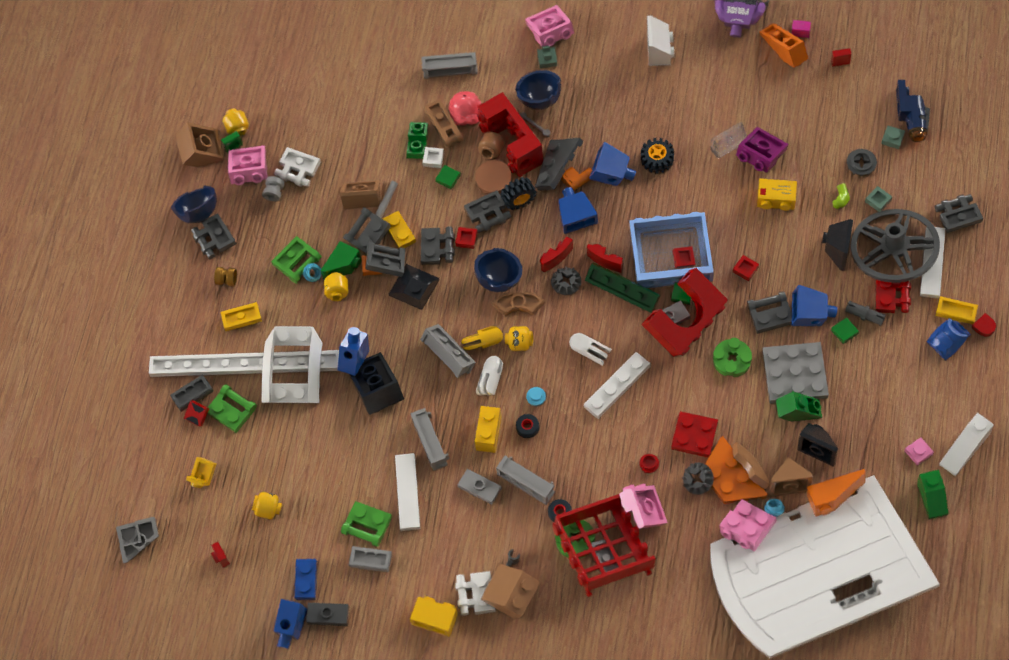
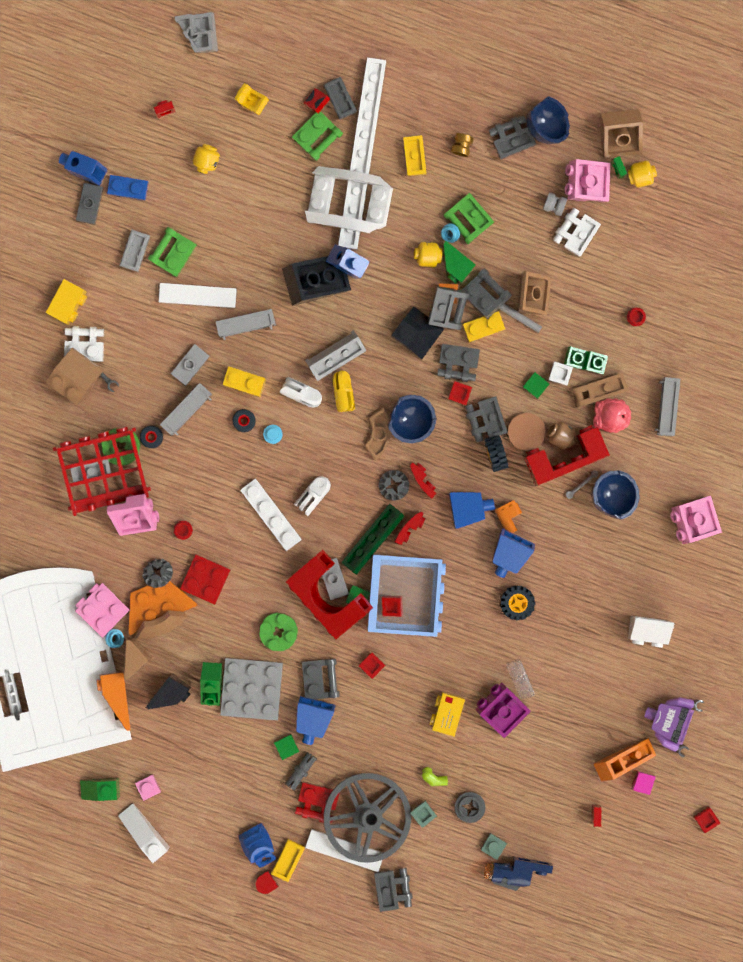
camera: 95 degrees right, 25 degrees up
yellow head [505,326,533,351] -> none
dark grey wing [535,138,584,191] -> none
sand green tile [537,46,558,69] -> none
black slope [822,219,853,271] -> none
none -> red plate [627,307,646,327]

